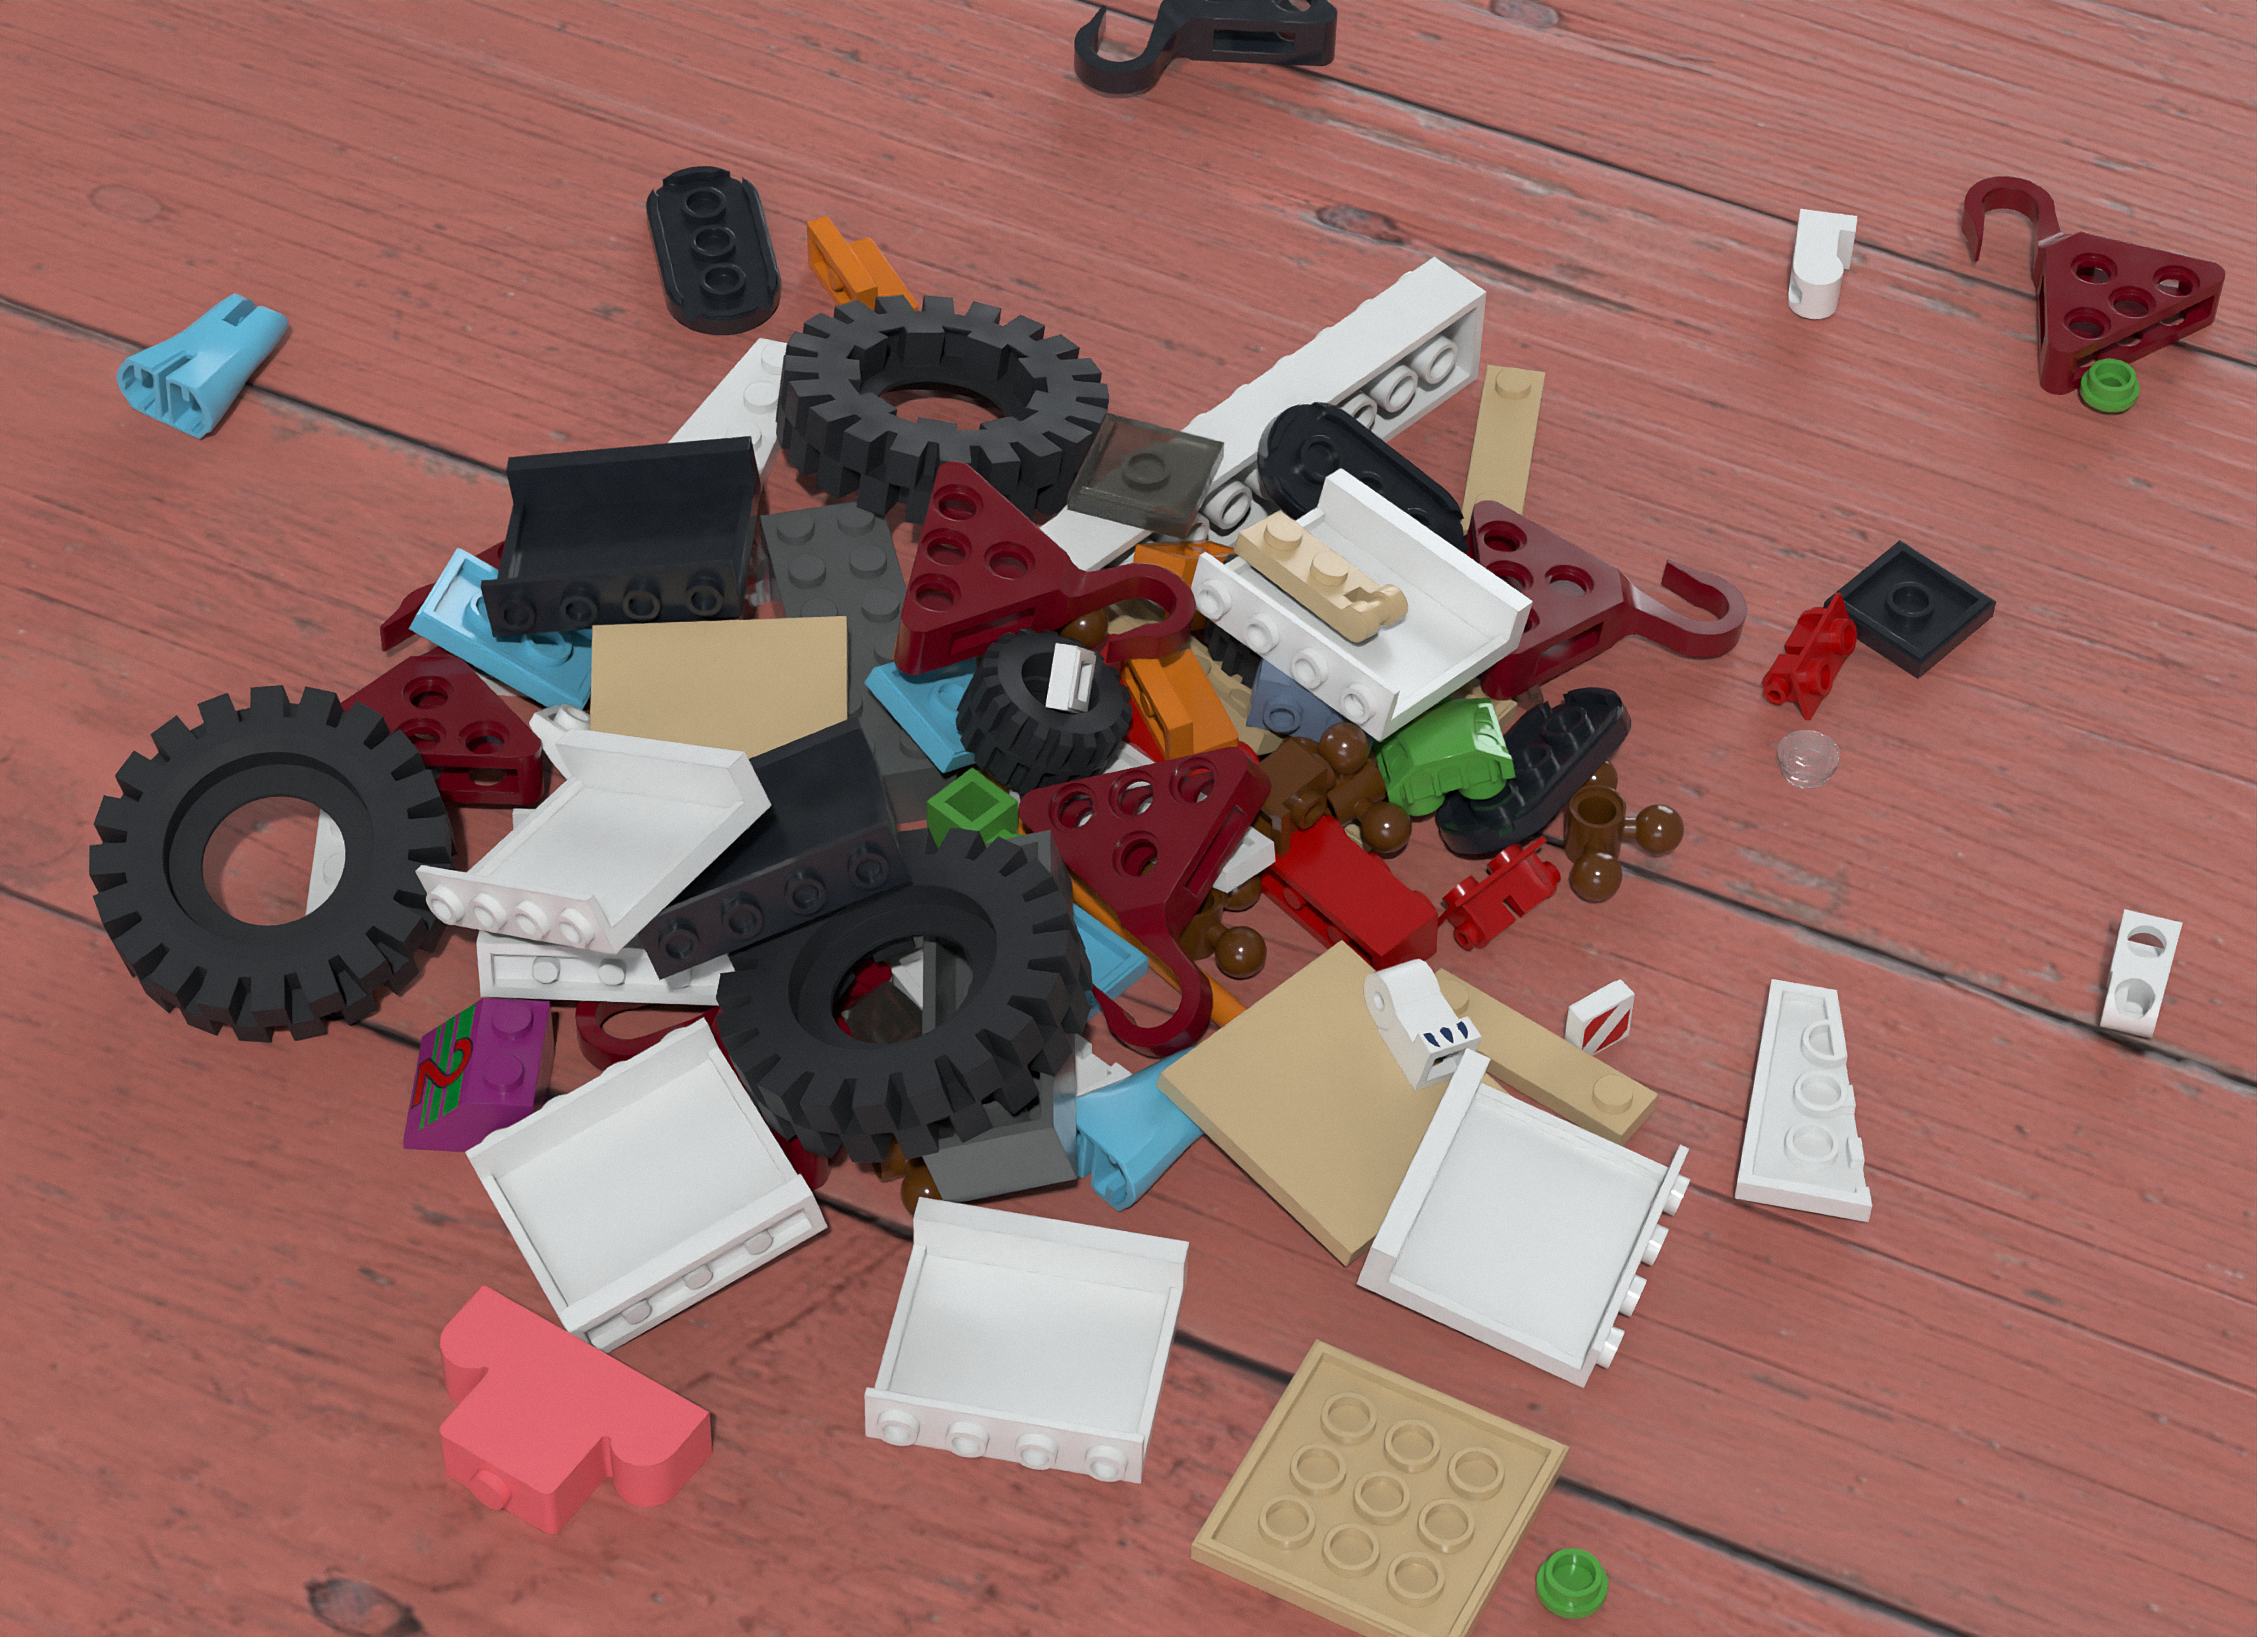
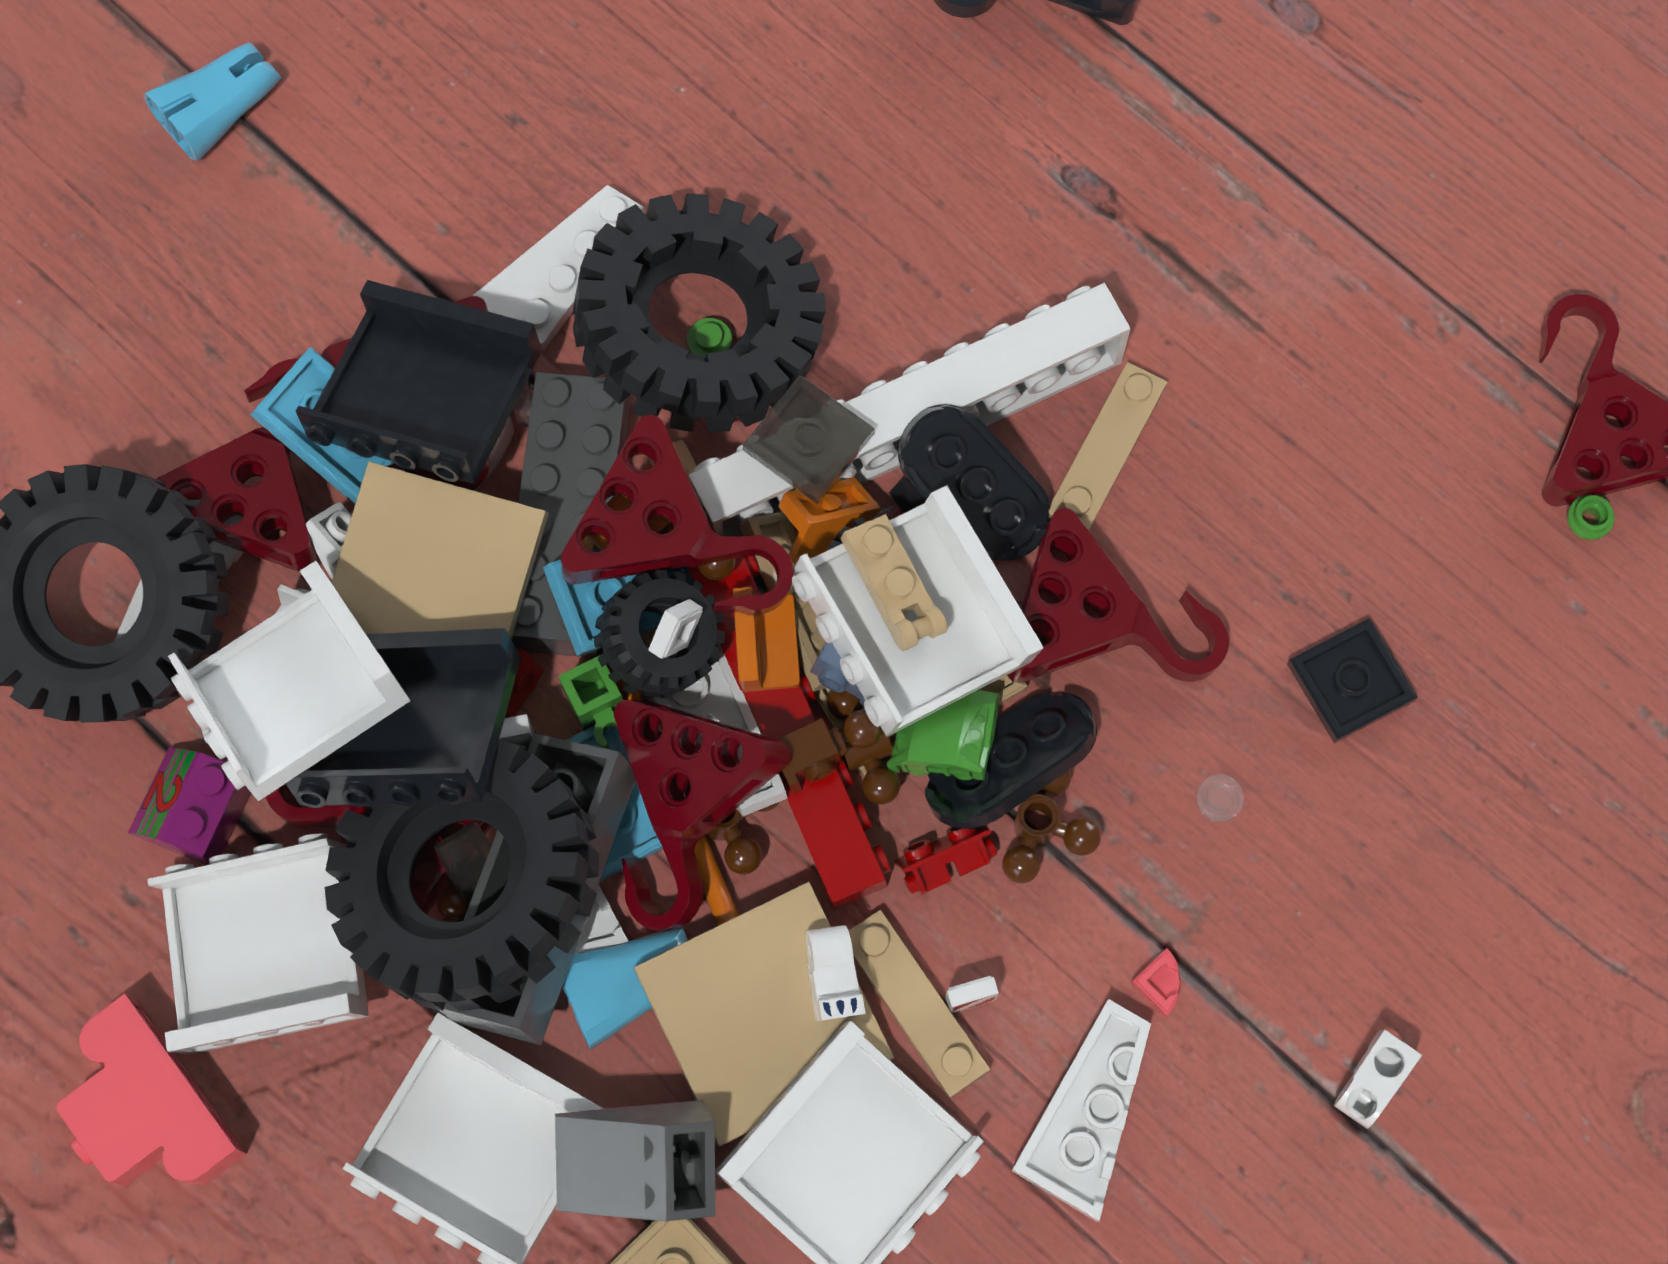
camera: 20 degrees right, 25 degrees up
black tile [646,166,781,335] -> none
orange panel [806,215,918,311] -> none
red hinge [1762,593,1857,720] -> none
white leg [1788,209,1857,319] -> none
none -> slope [555,1100,716,1221]
none -> coral tile [1131,948,1180,1018]

